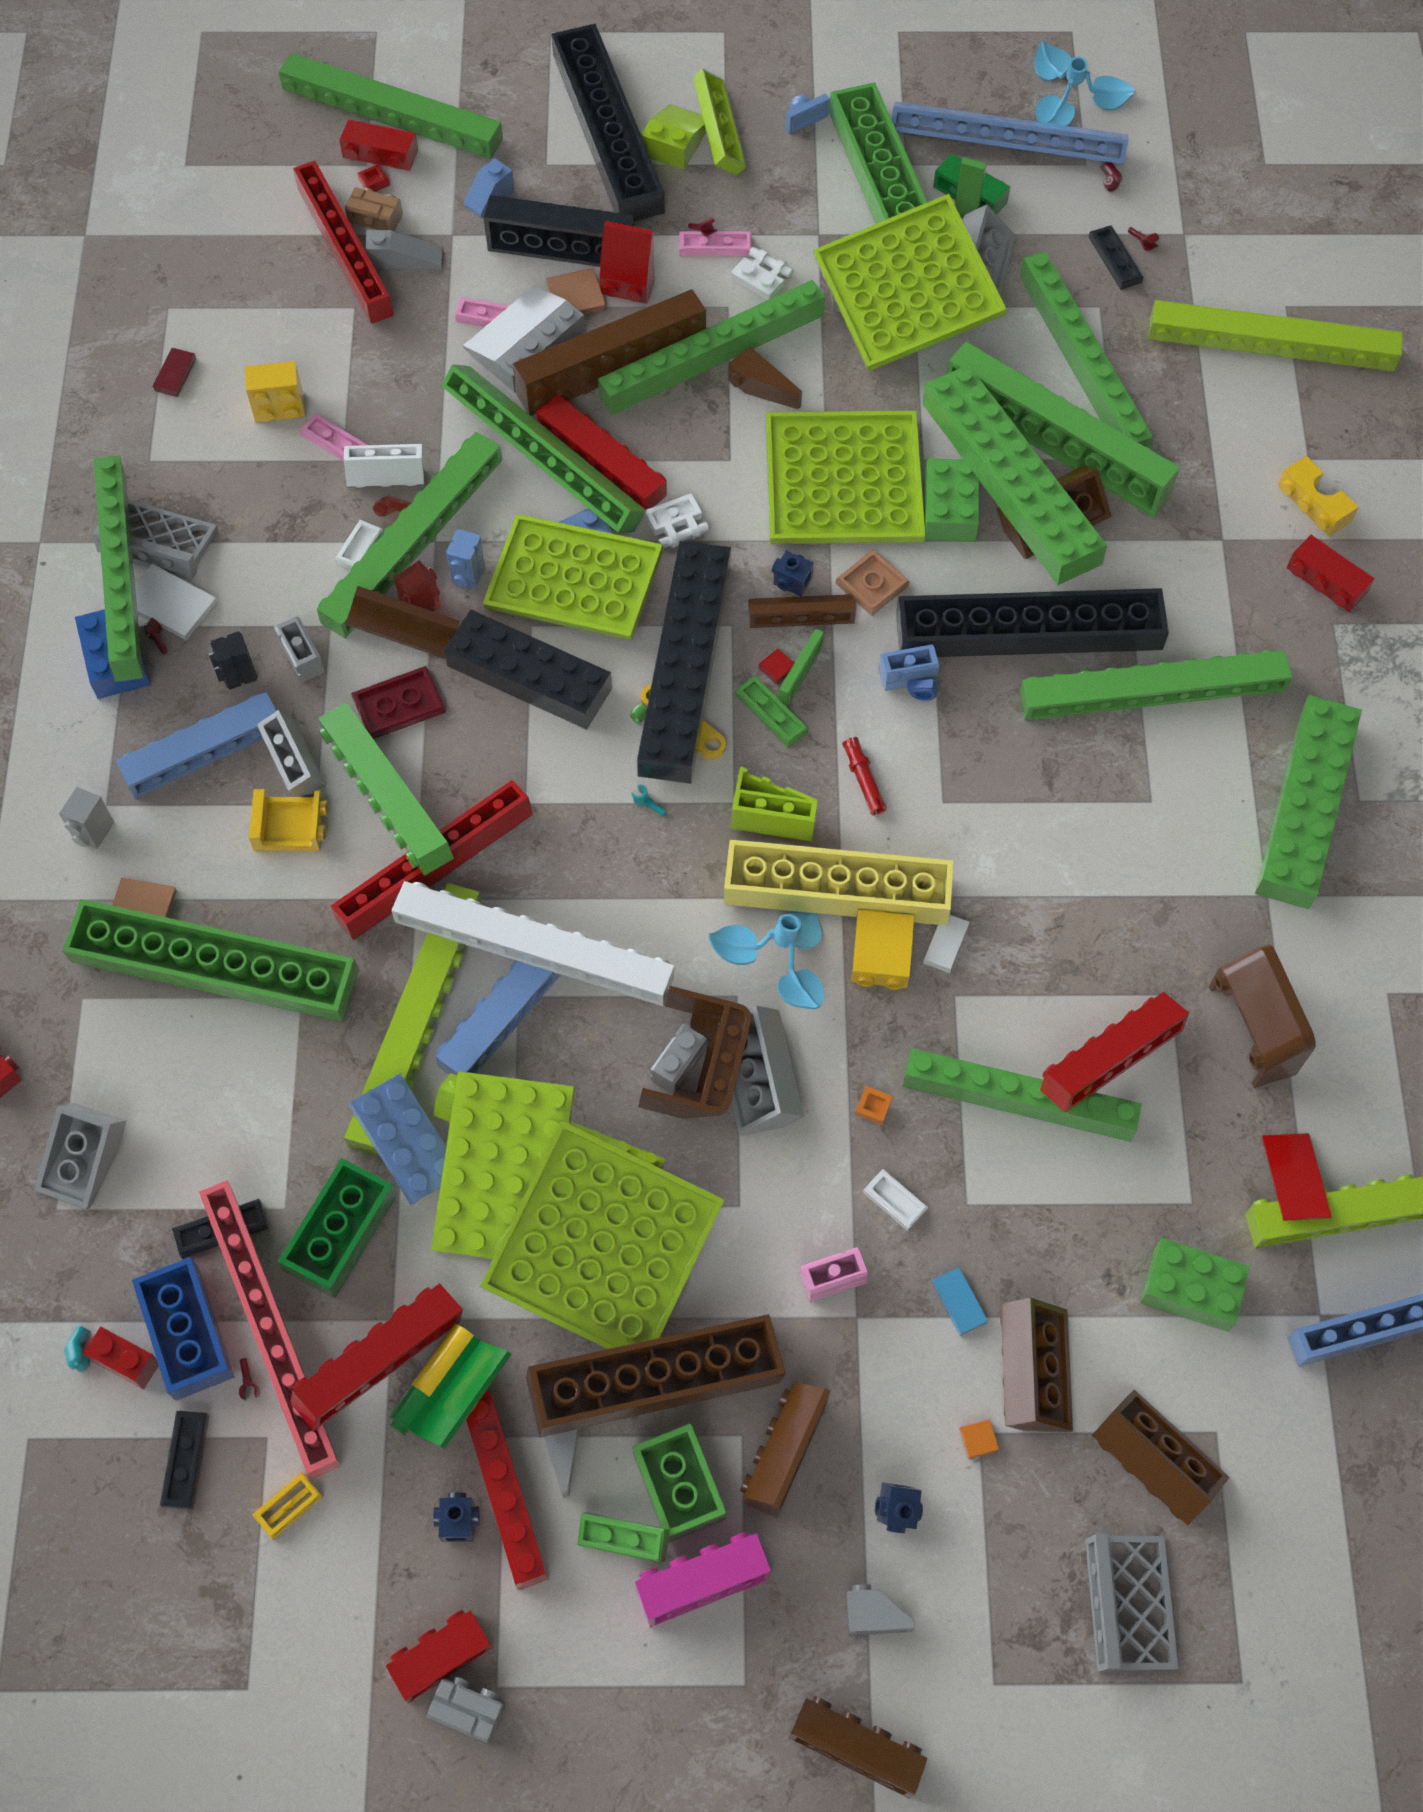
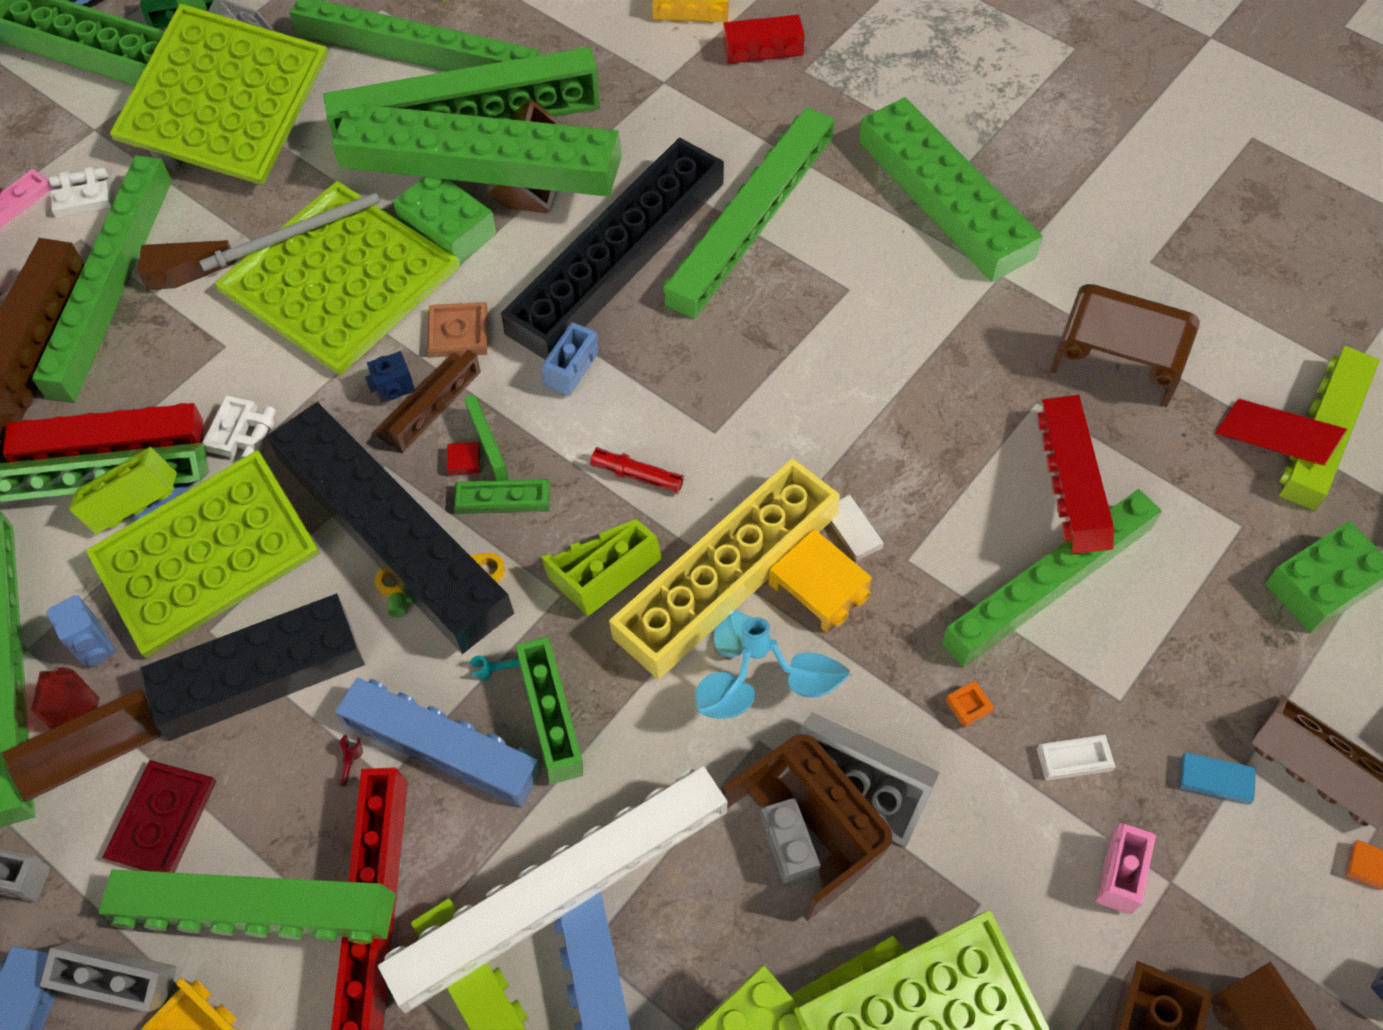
camera: 50 degrees left, 5 degrees down
blue tile [907,679,938,701] -> none
none -> lime brick [69,447,177,535]
none -> light grey bar [199,192,380,272]
none -> medium blue brick [335,677,541,808]
none -> dark red hand [337,735,363,787]
none -> bright green brick [516,637,583,785]

